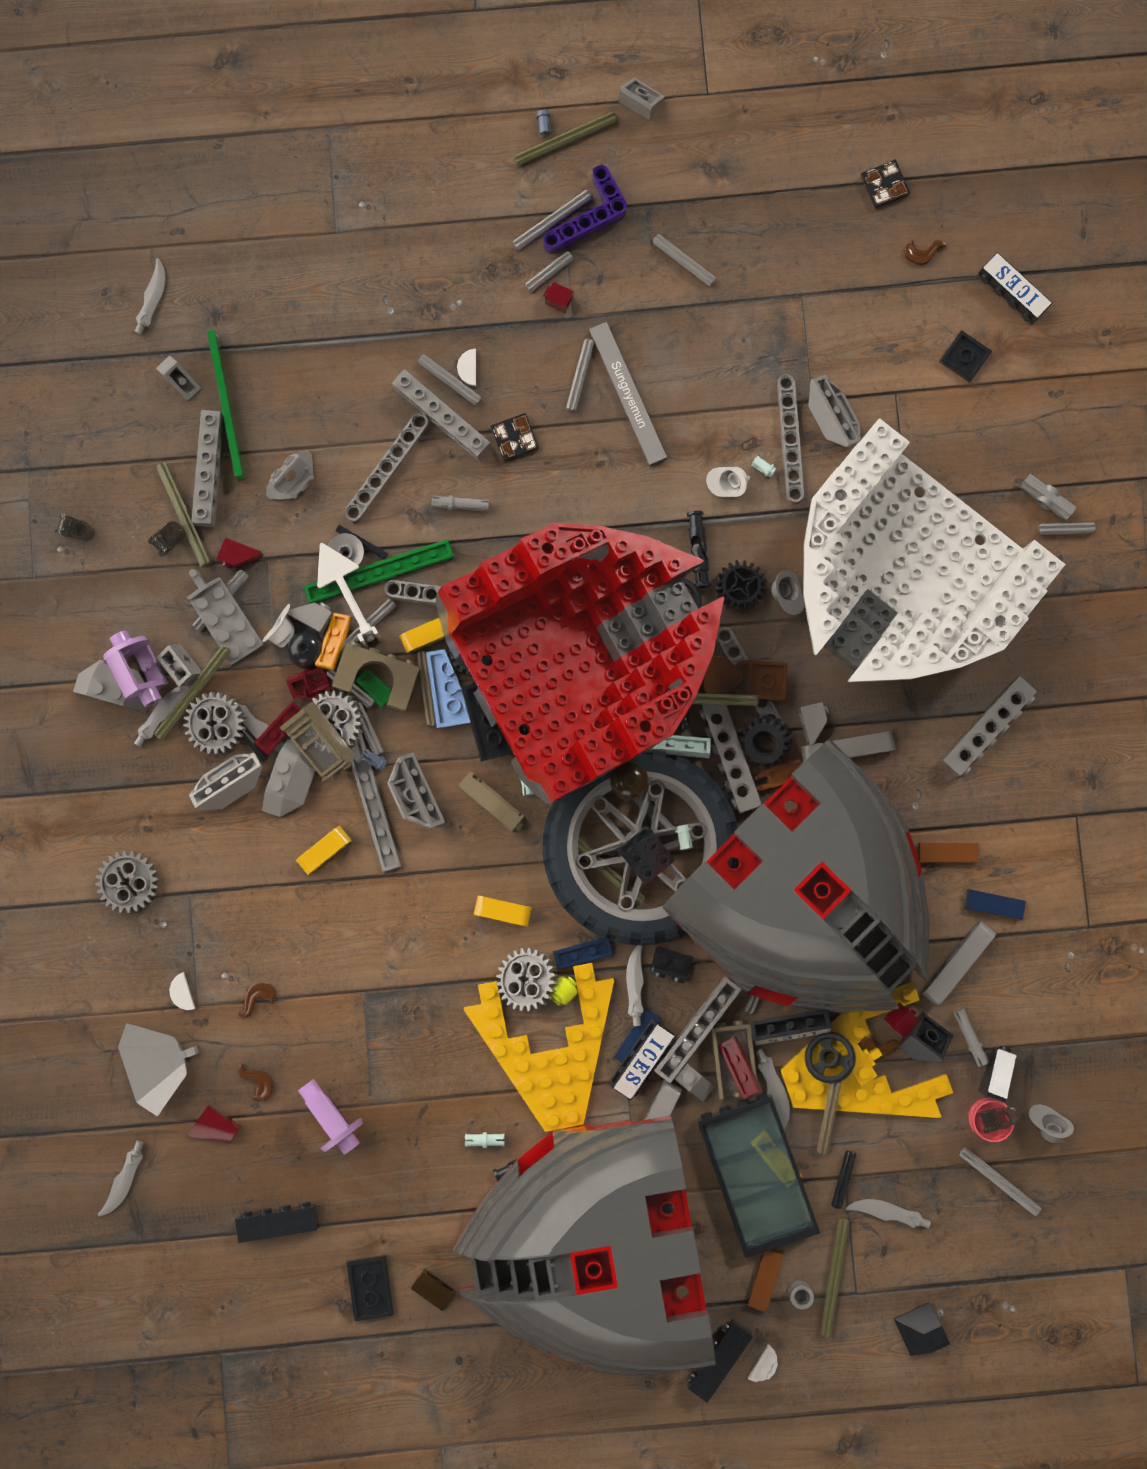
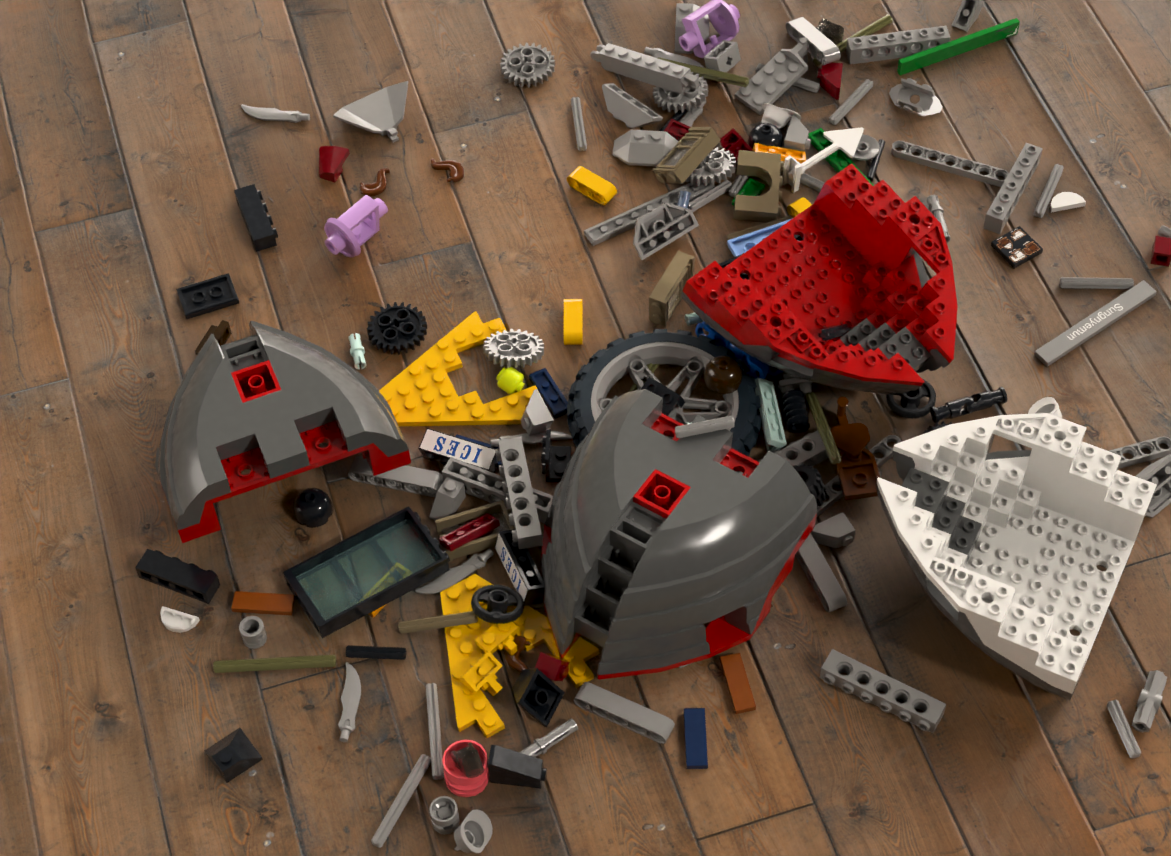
camera: 80 degrees right, 30 degrees down
white tile [169,972,196,1010] -> none
none -> black gear [367,302,427,355]
none -> light grey axle [426,683,444,780]
none -> light grey wheel [429,796,460,835]
none -> yellow hinge [459,651,503,696]
none -> light grey brick [495,437,543,549]
none -> light grey slope [521,389,554,435]
none -> light grey axle [571,97,587,151]
none -> light grey hinge [590,43,700,94]
none -> light grey axle [675,416,735,438]
none -> beam [786,17,841,65]
none -> black axle [818,323,851,341]
none -> light grey axle [829,79,873,125]

